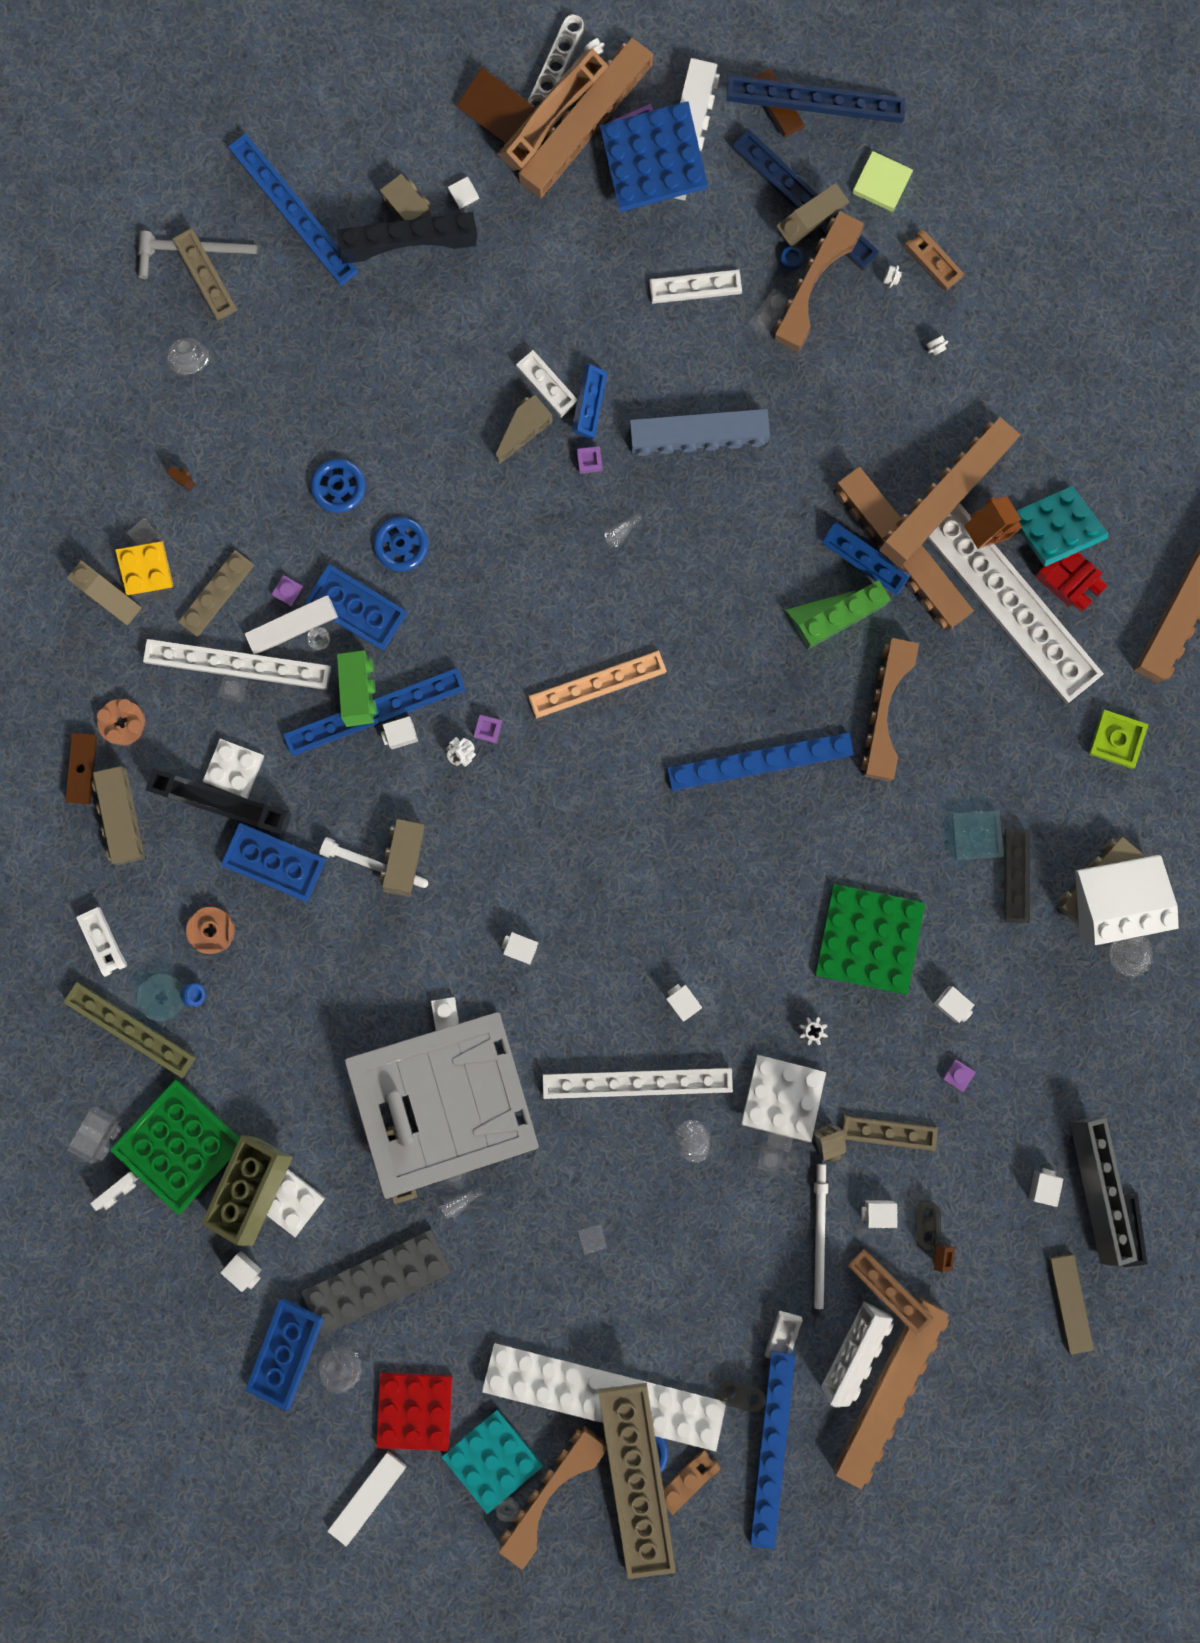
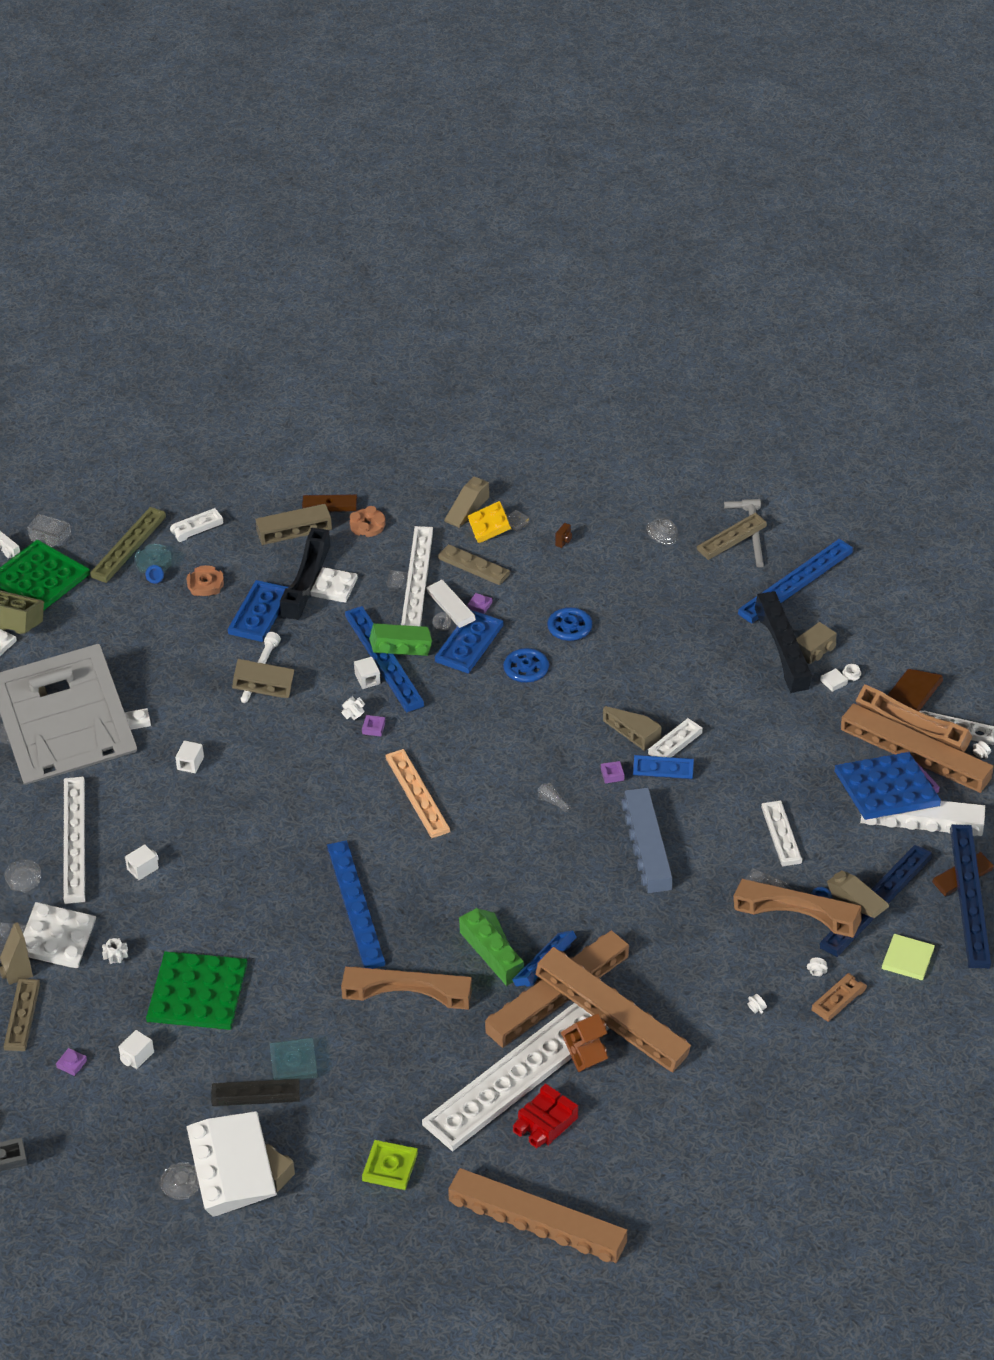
camera: 90 degrees right, 40 degrees down
teal plate [1016,486,1108,567] -> none
none -> white plate [842,664,861,681]

